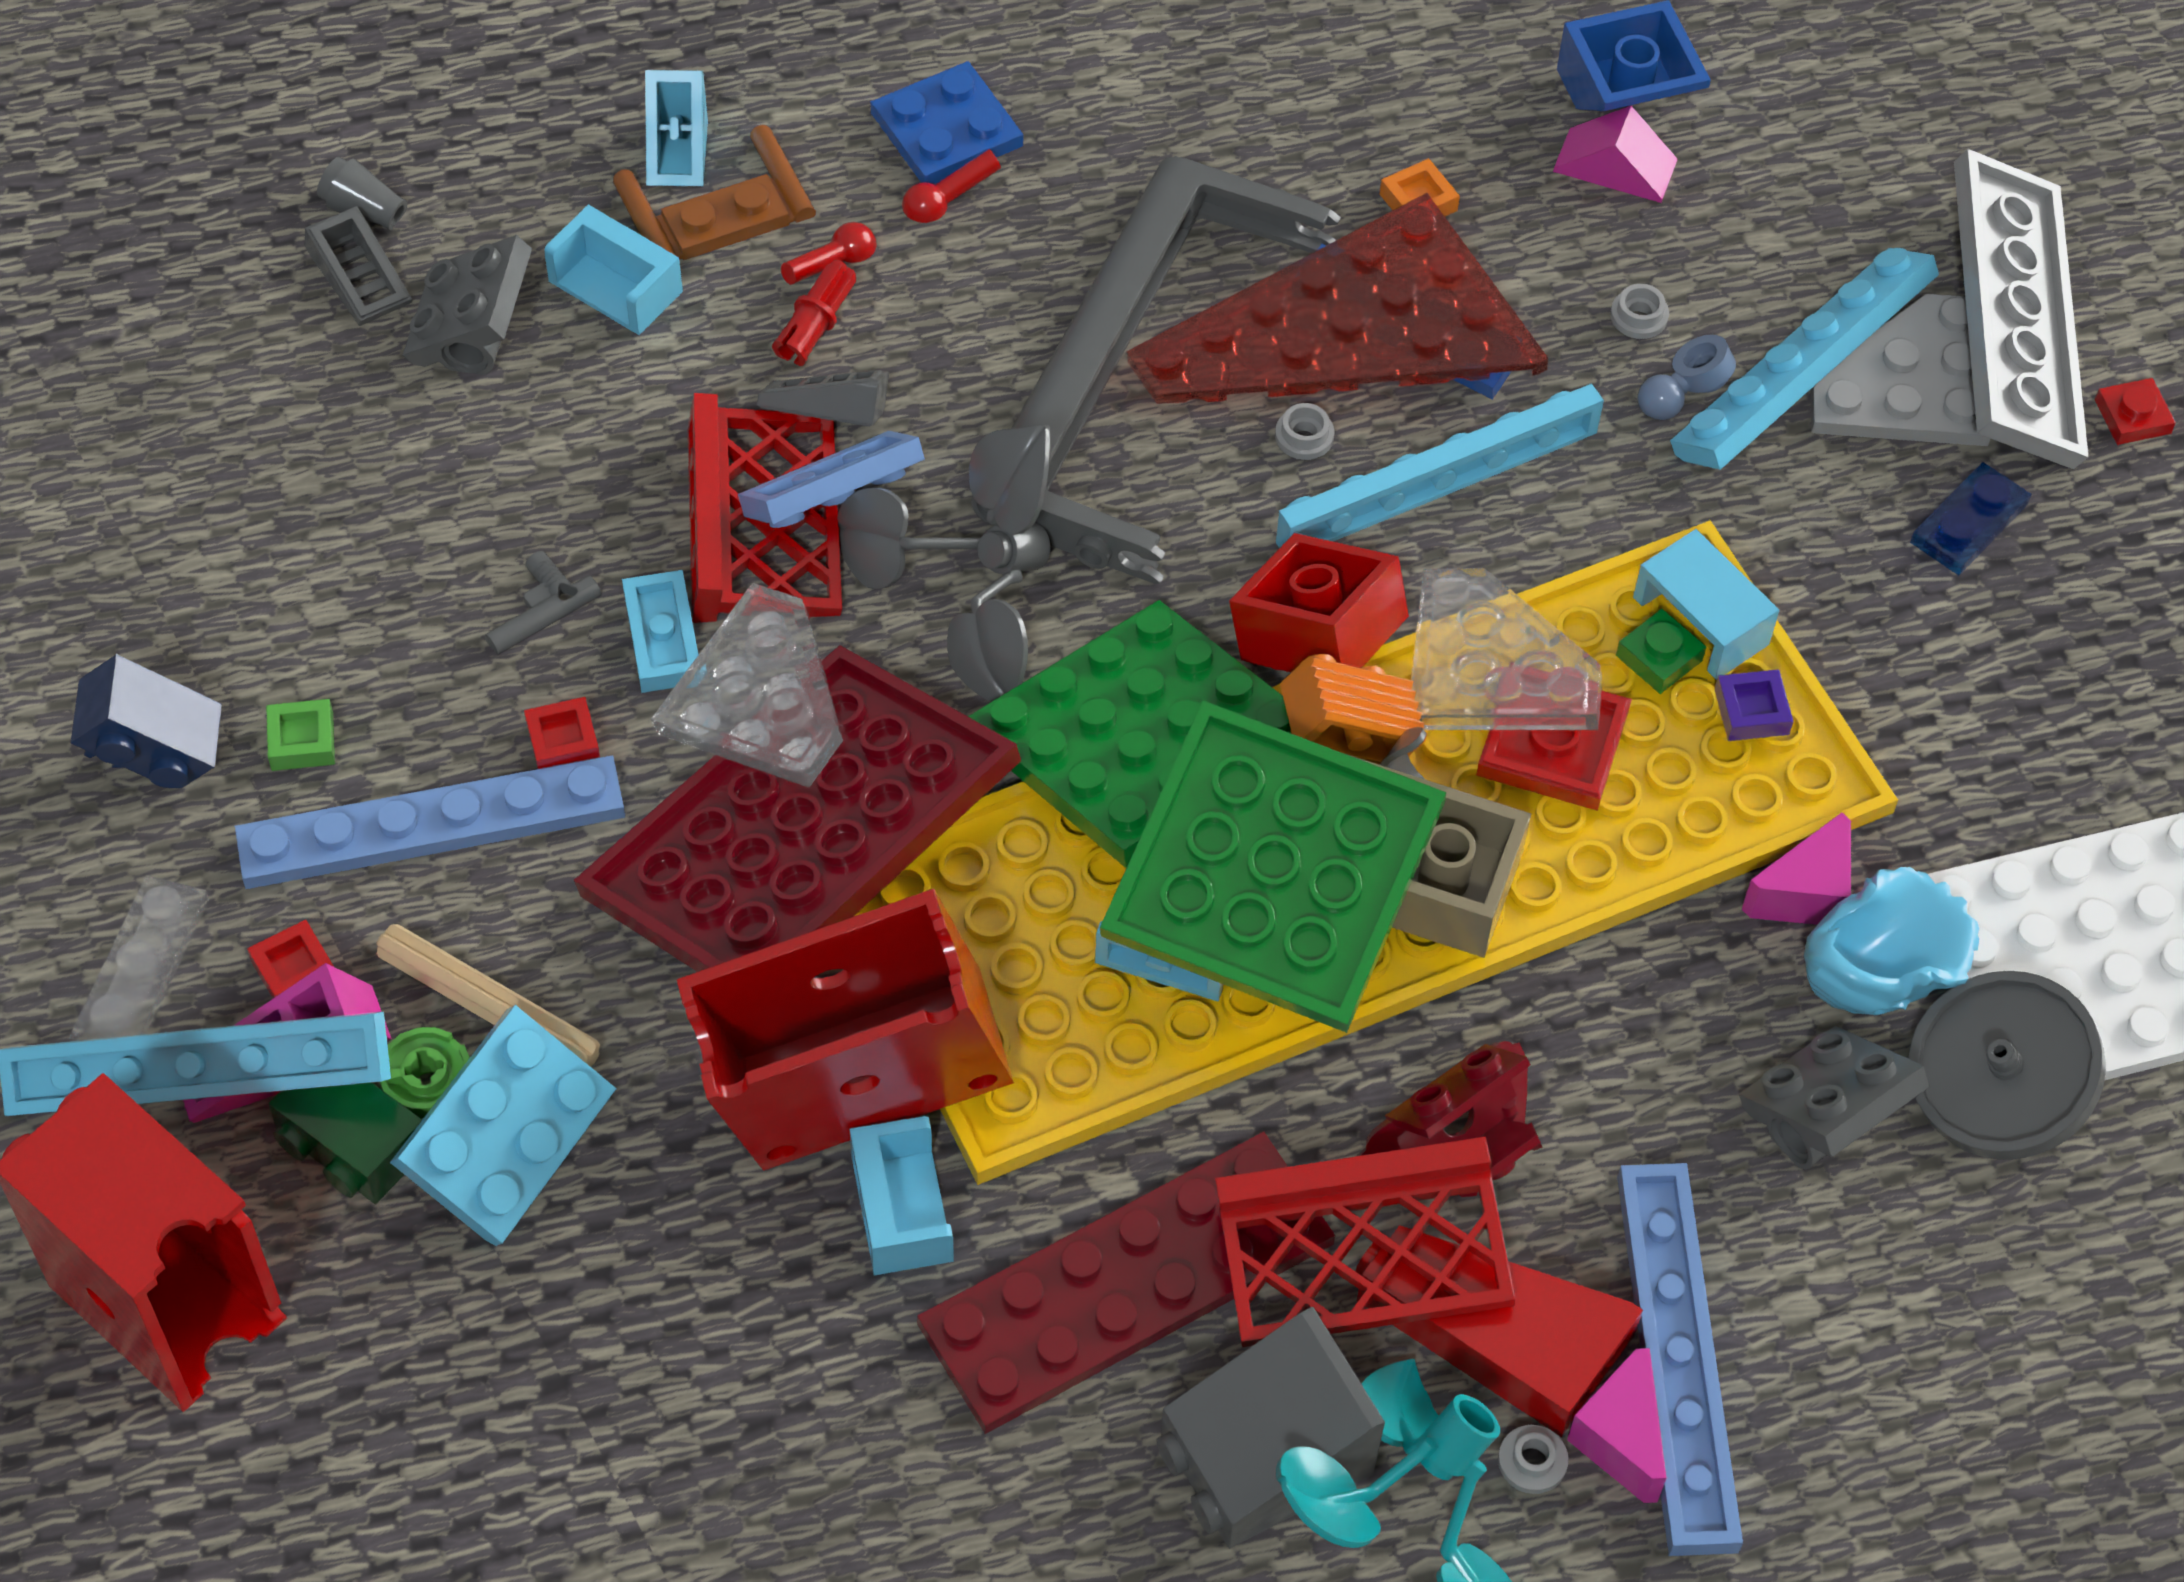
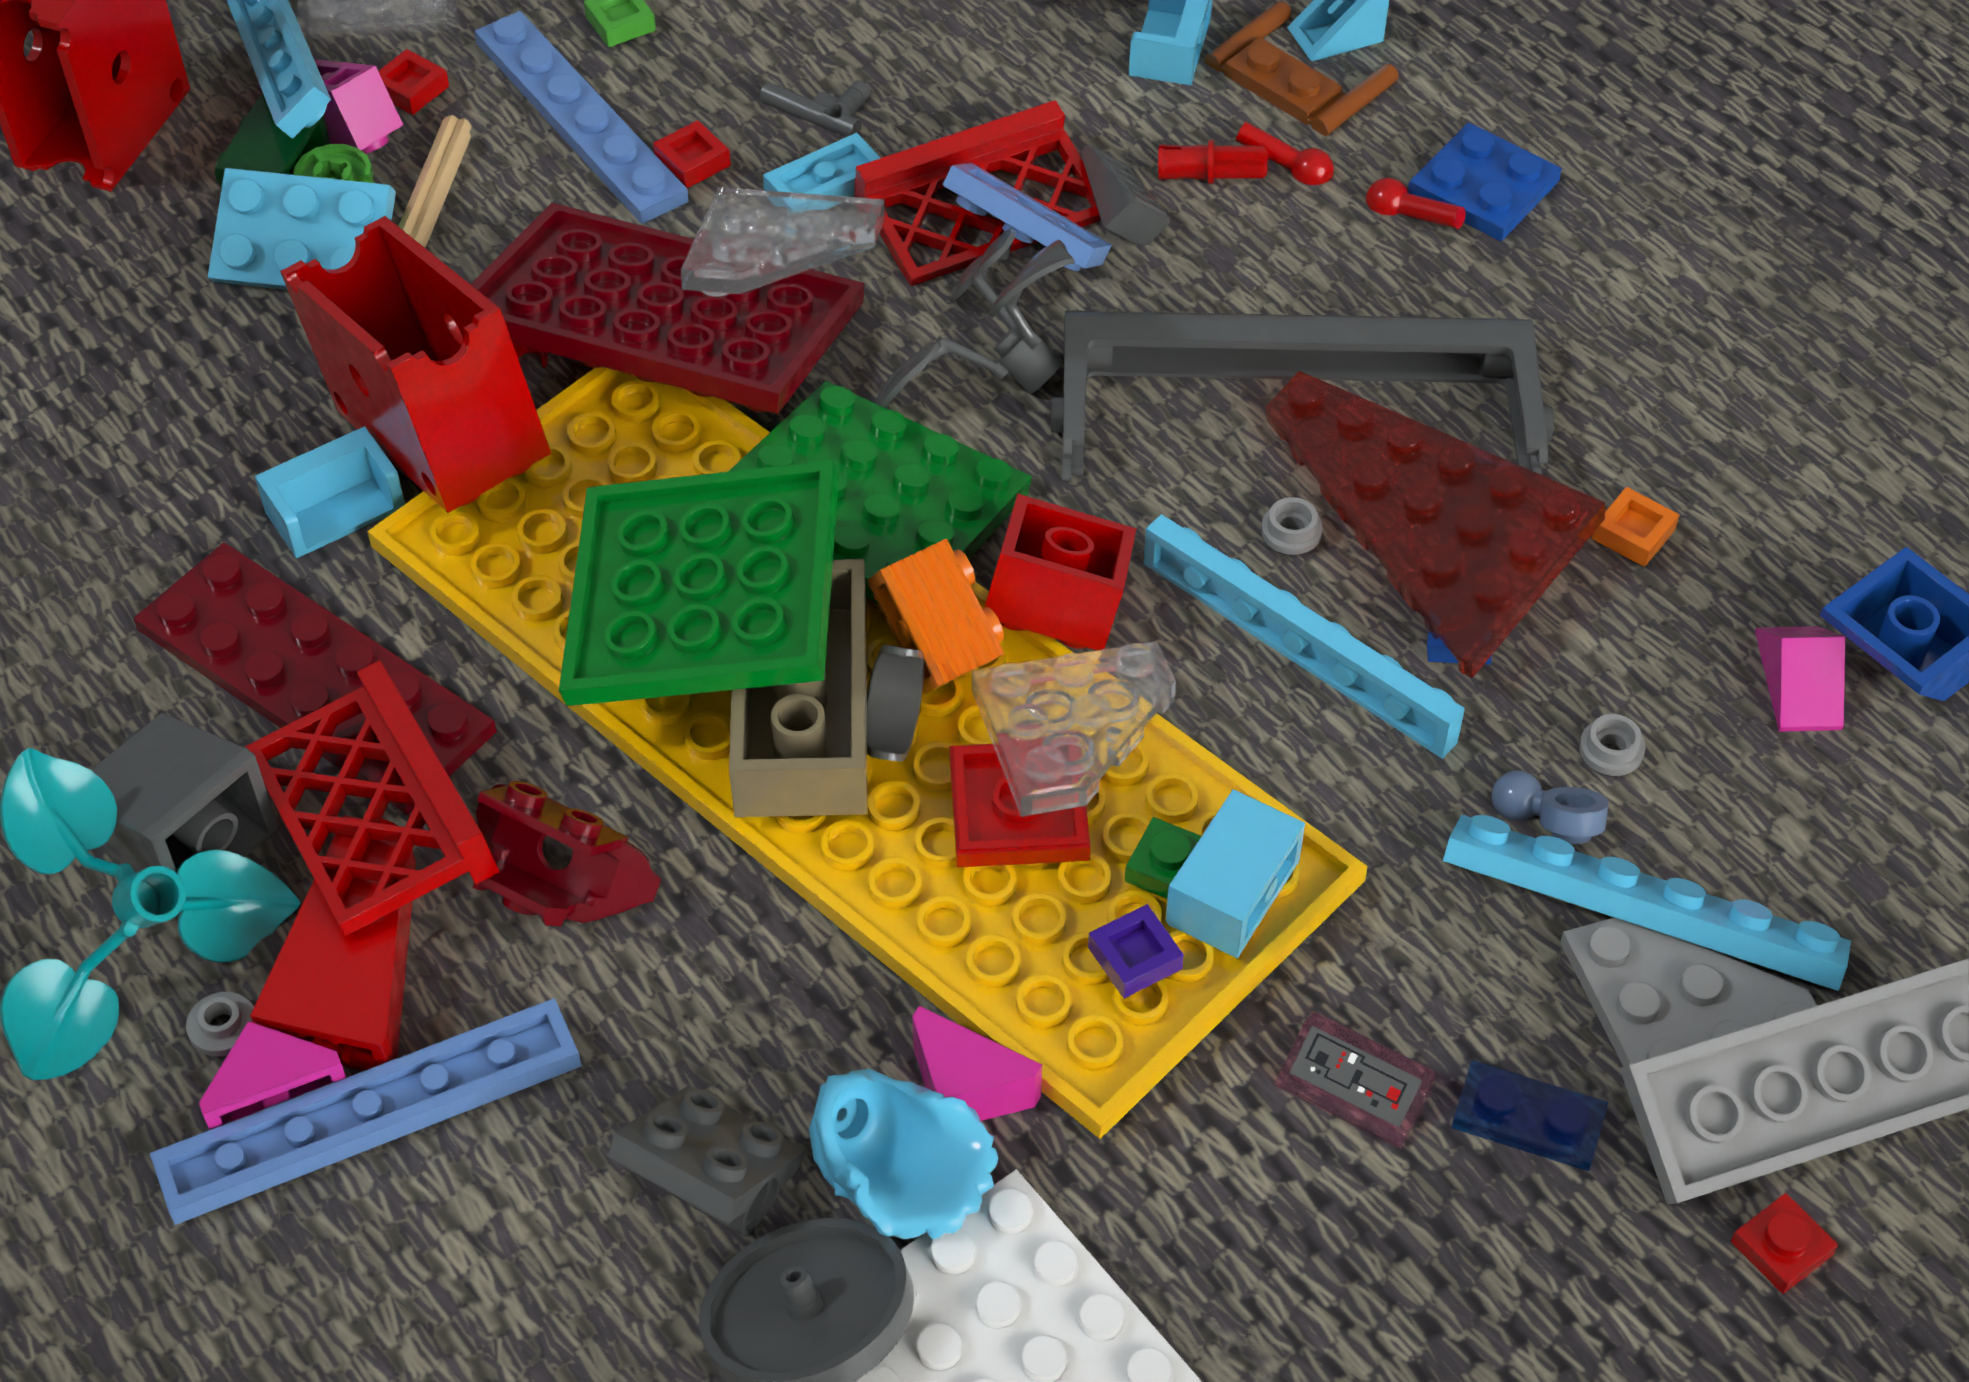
camera: 70 degrees right, 5 degrees down
none -> slope [1275,1012,1436,1149]

